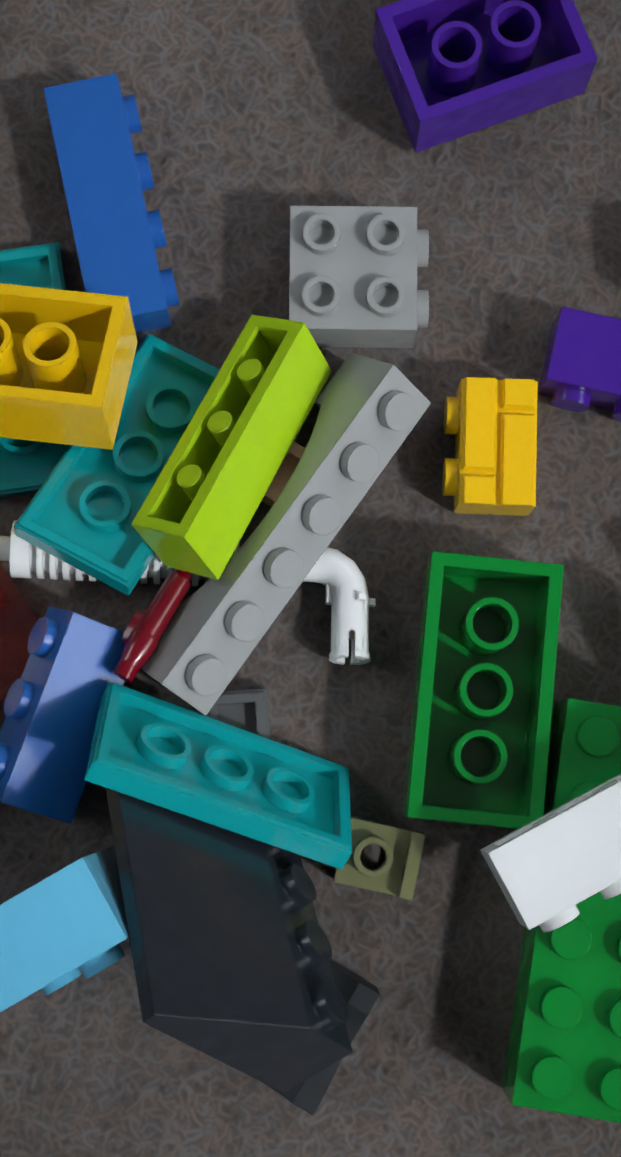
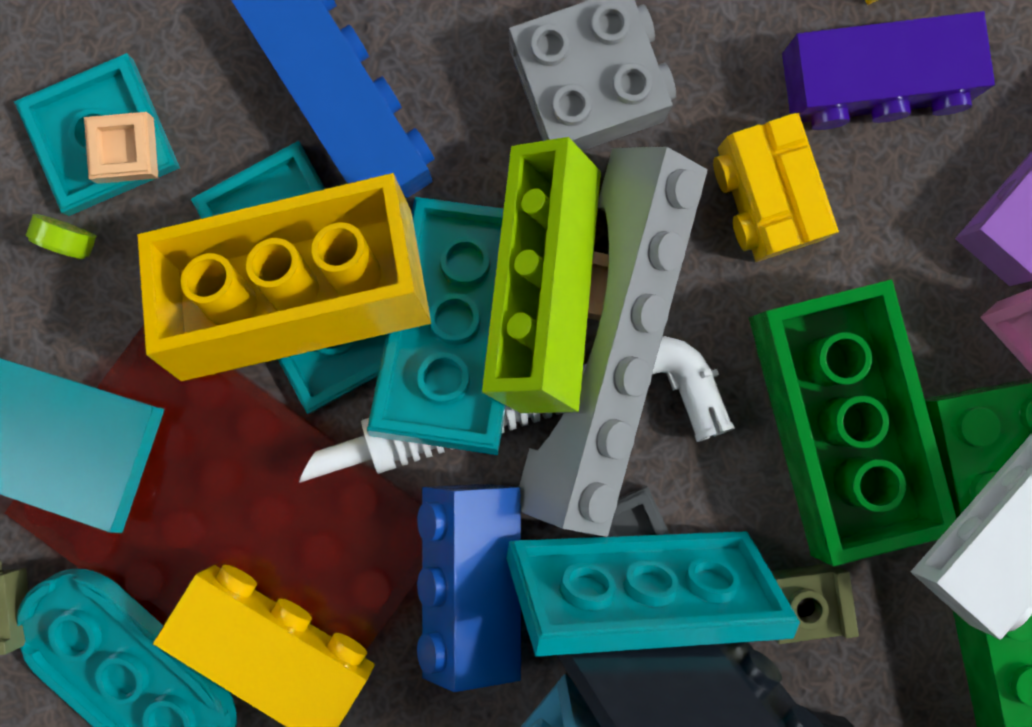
camera: 25 degrees left, 5 degrees up
dark red piece [113,569,191,683] -> none

